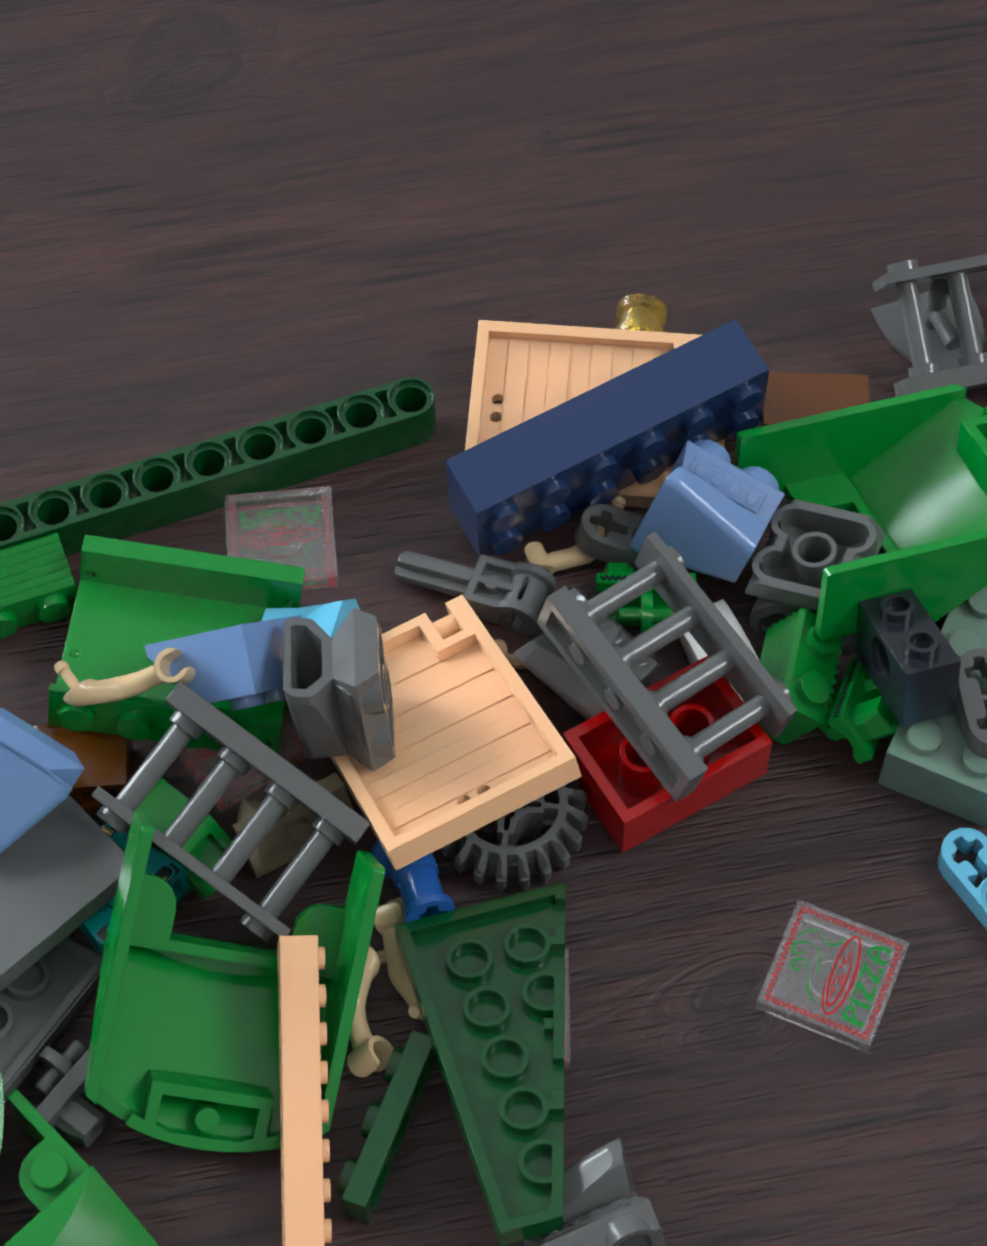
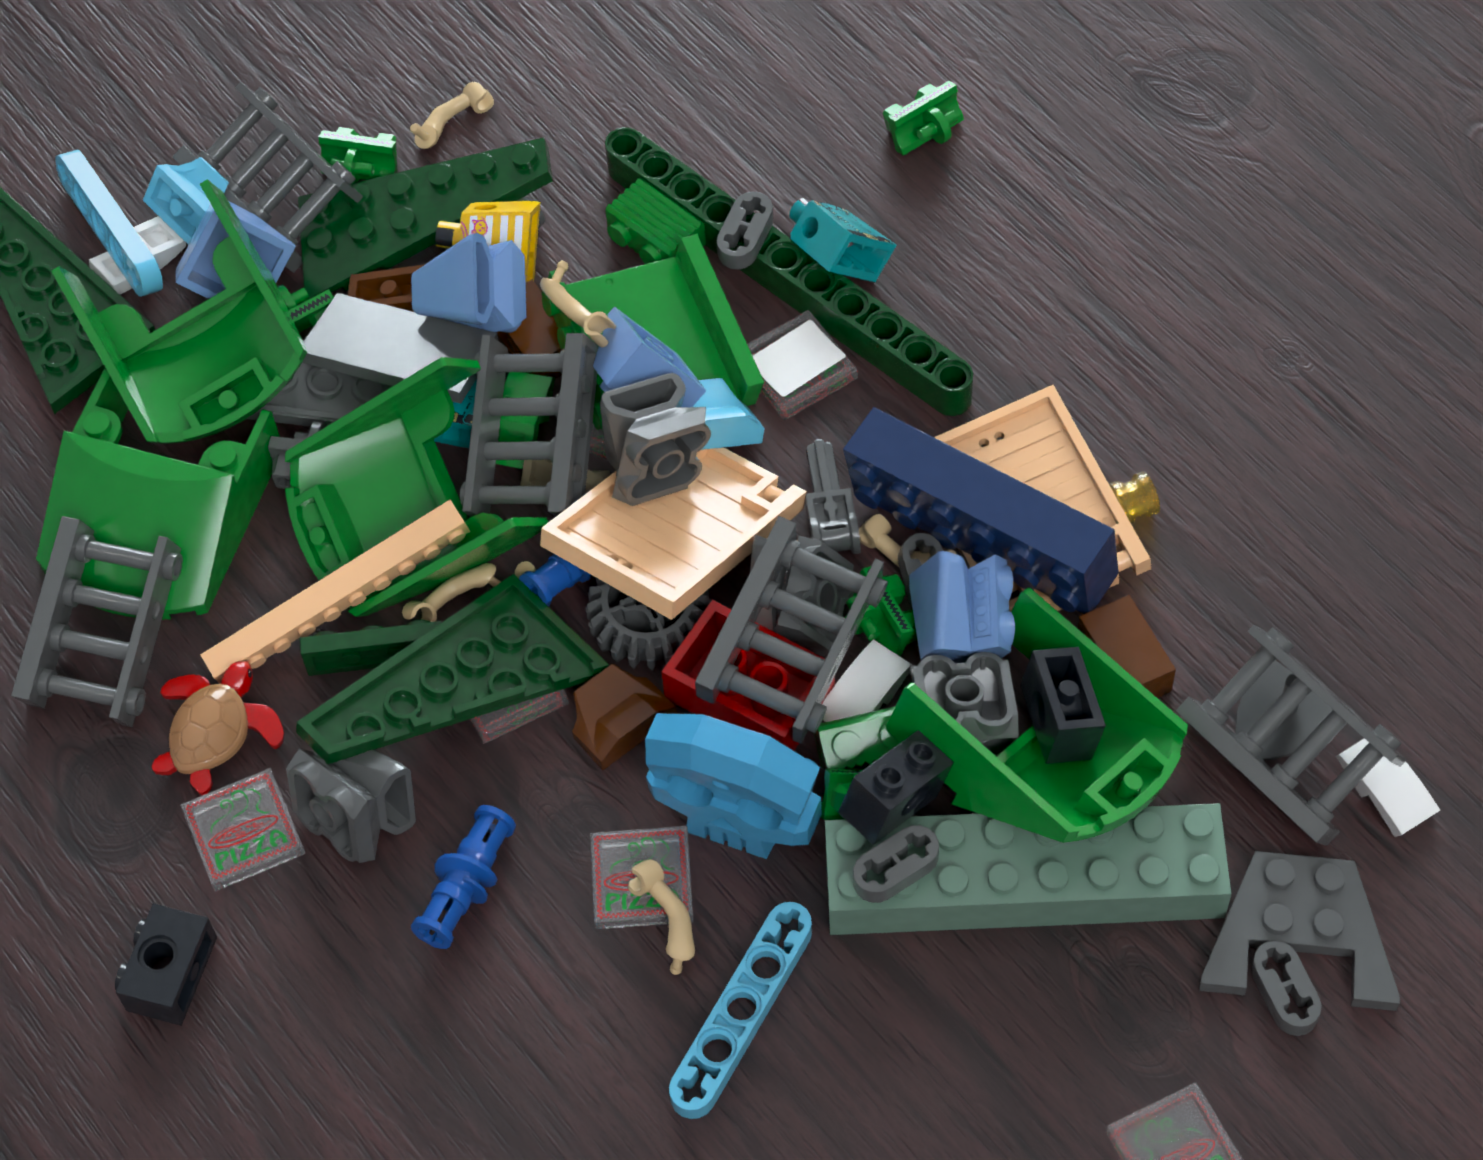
camera: 65 degrees right, 0 degrees up
none -> blue piece [411,805,516,949]
none -> reddish brown slope [572,664,677,771]
none -> tan piece [628,859,695,975]
none -> dark azure brick [645,713,822,859]
none -> dark grey beam [717,191,773,270]
none -> white sticker [753,320,846,397]
none -> teal torso [789,198,897,282]
none -> green hips [883,81,964,156]
none -> black brick [1020,647,1106,764]

